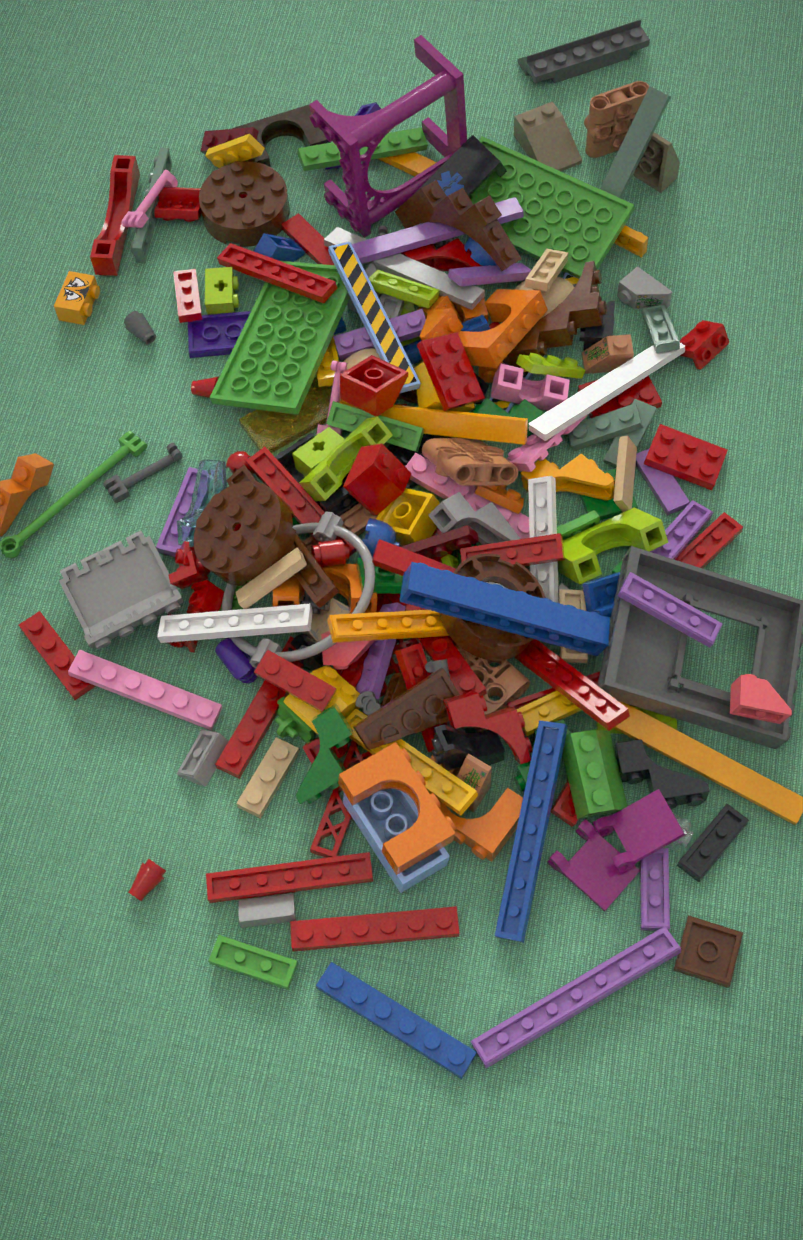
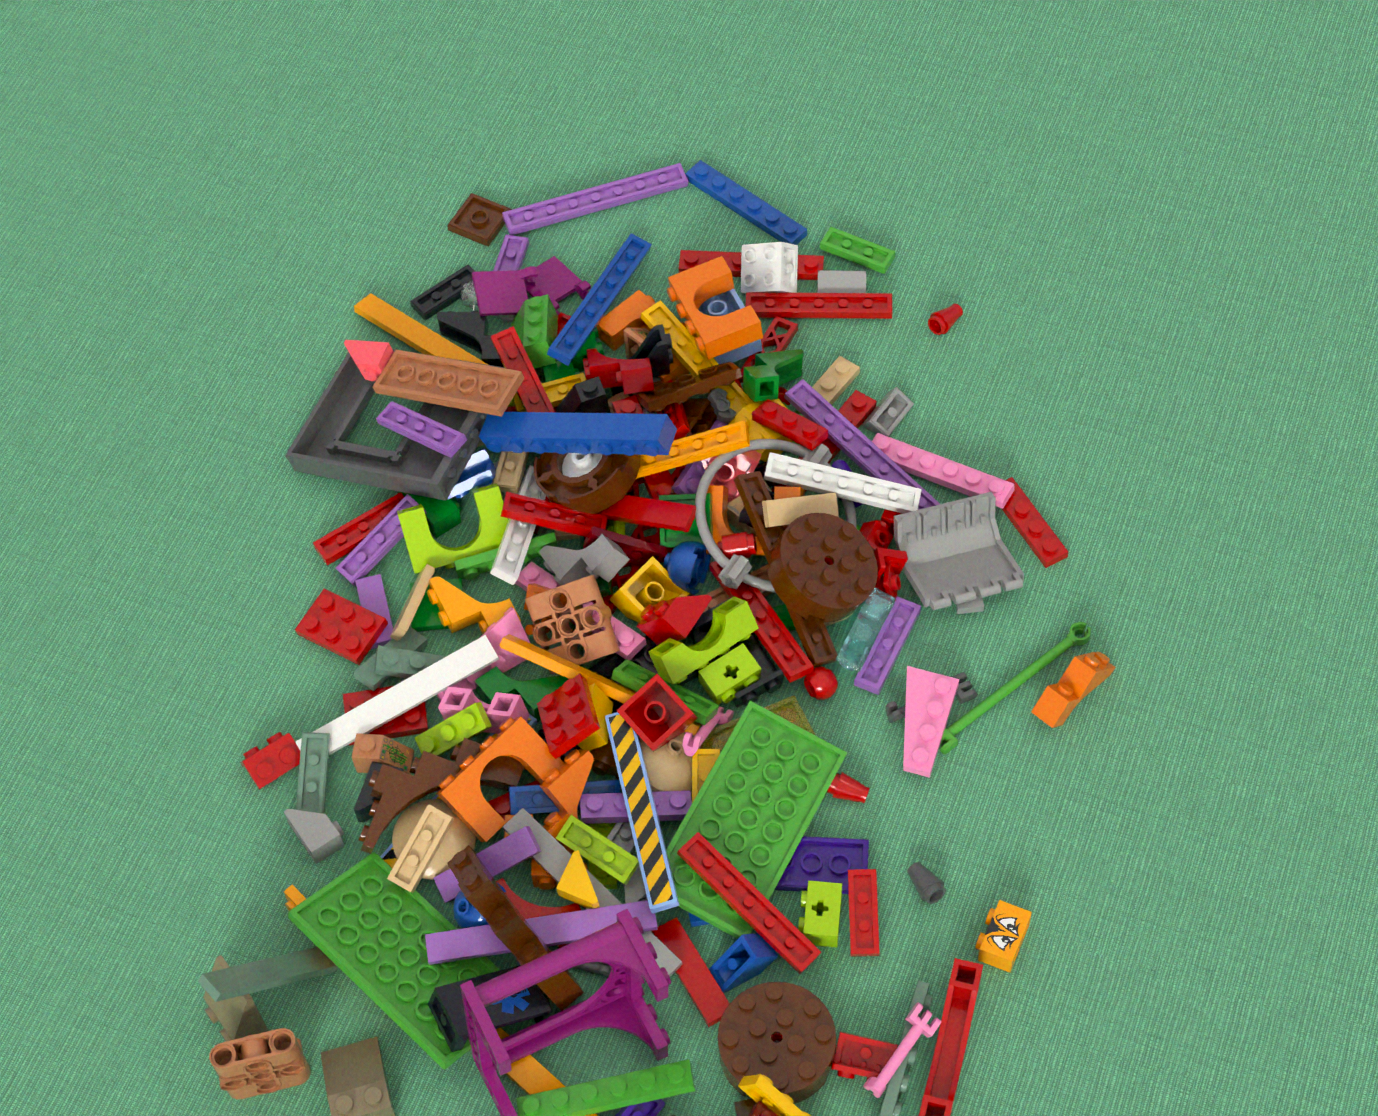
camera: 170 degrees left, 5 degrees down
none -> nougat plate [373,350,524,417]
none -> black slope [556,376,611,413]
none -> yellow slope [556,850,600,909]
none -> white bracket [741,242,798,293]
none -> medium lavender tile [784,379,940,510]
none -> bright pink wing [903,666,959,778]

